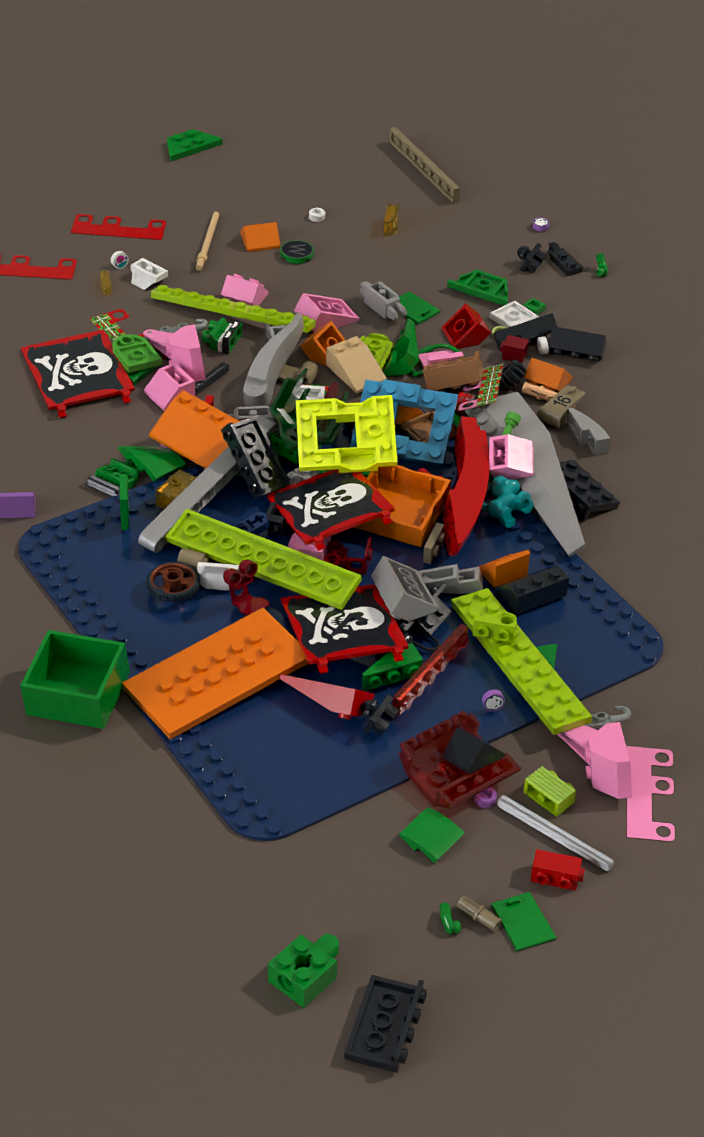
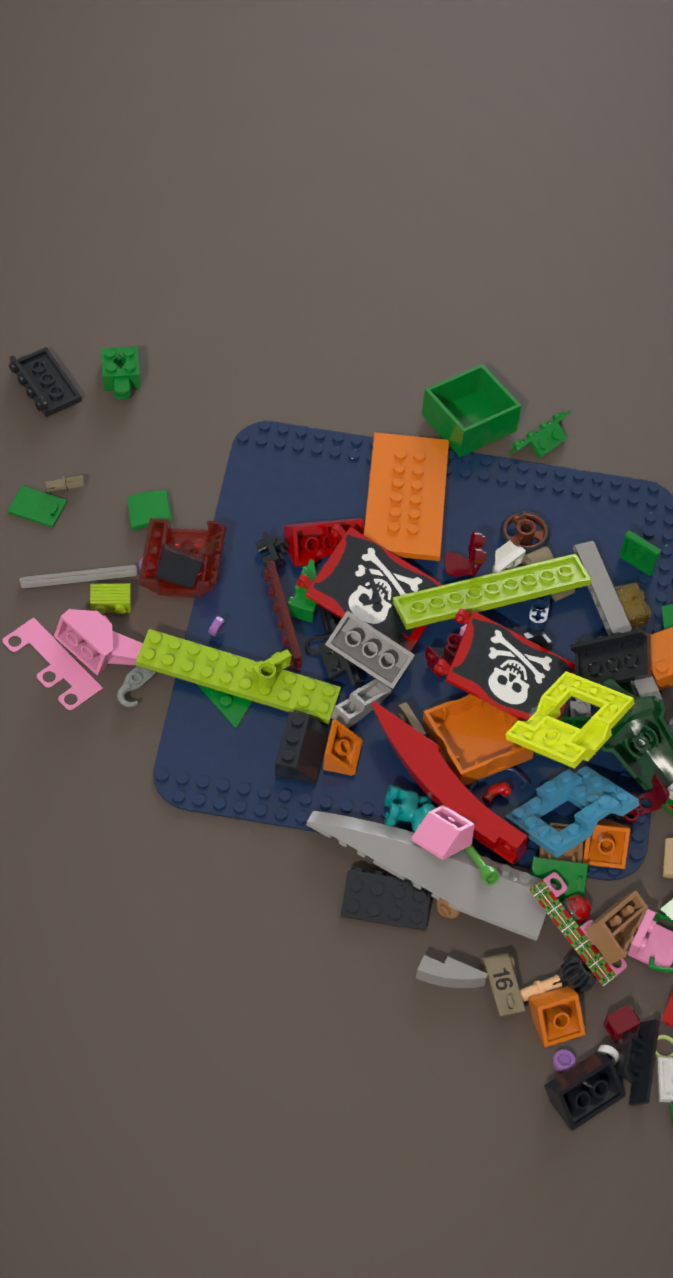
camera: 130 degrees right, 15 degrees up
green arm [439,902,461,935] -> none
red brick [530,849,585,891] -> none
none -> green bracket [509,410,571,458]
none -> medium lavender tile [552,1049,575,1073]

